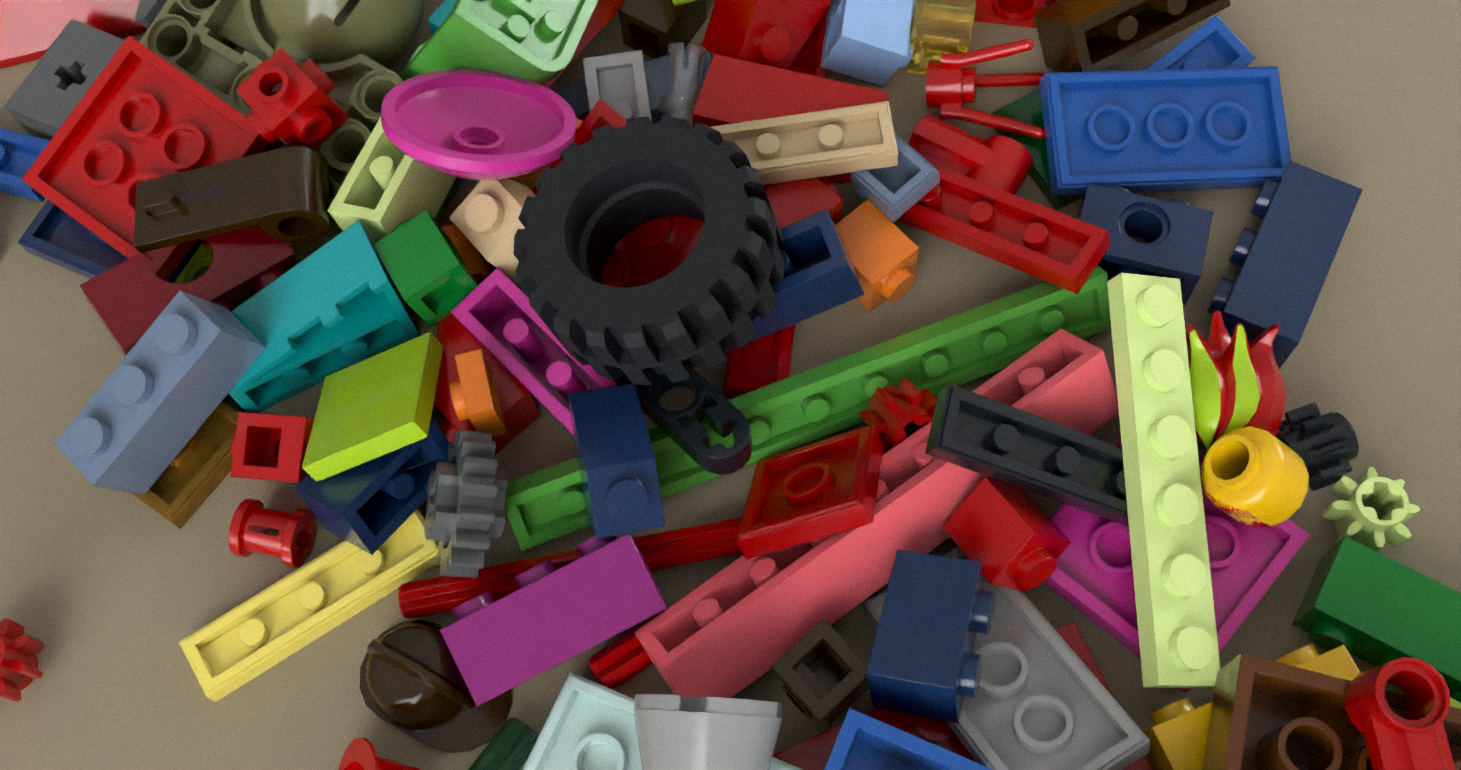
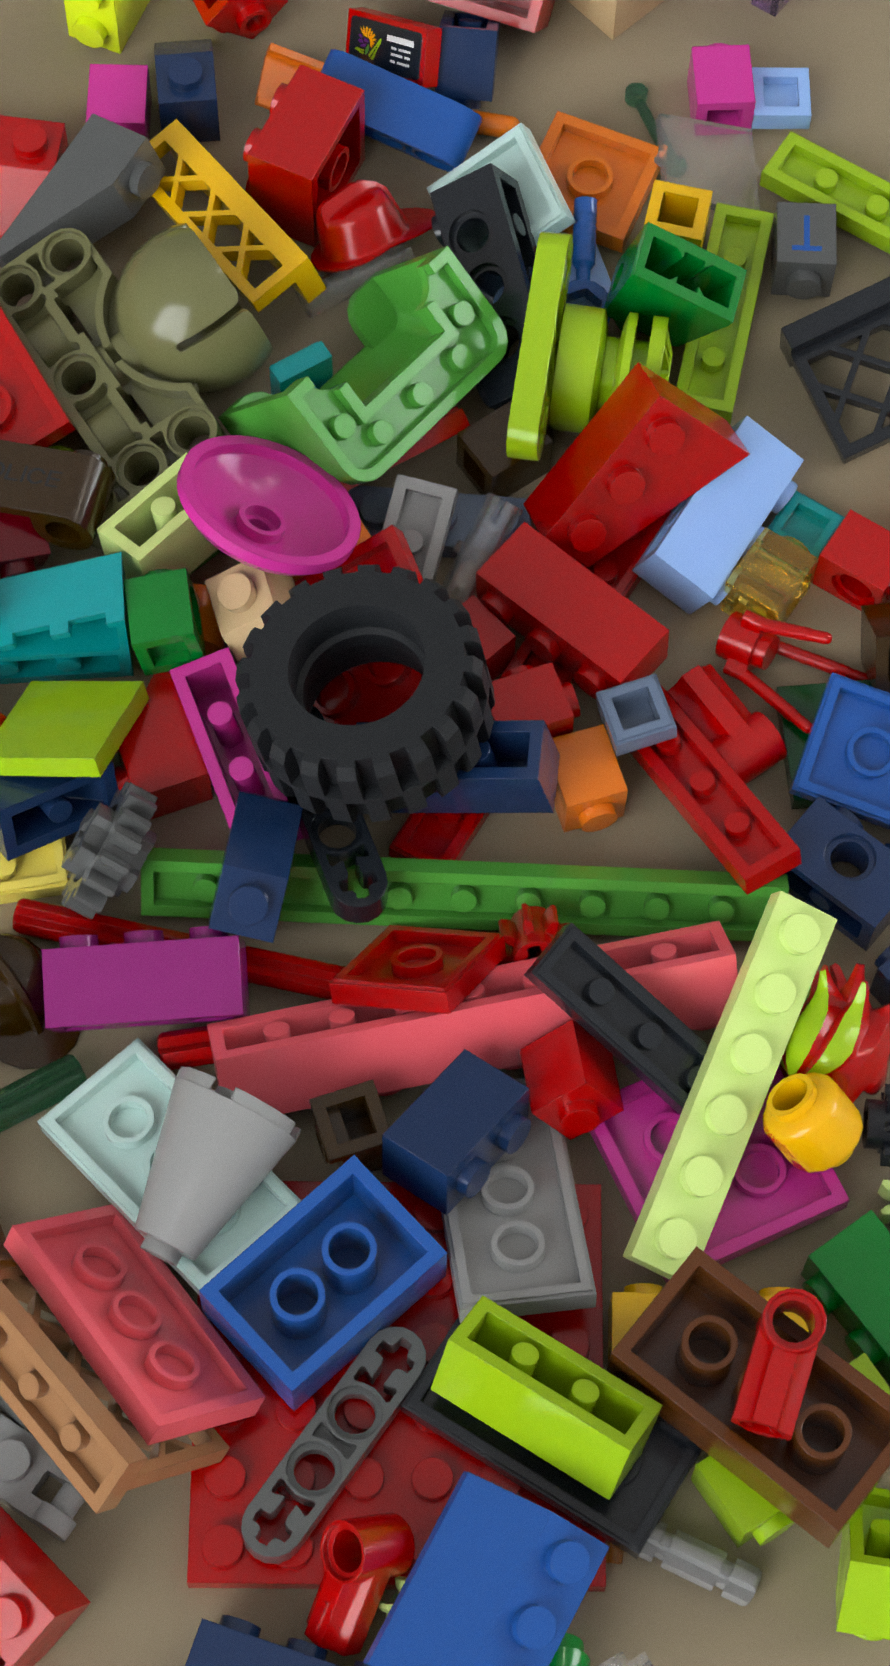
camera: 15 degrees right, 0 degrees up
red brick [236,48,350,150] -> none
orange plate [449,349,507,437] -> none
tan tile [711,101,898,185] -> none

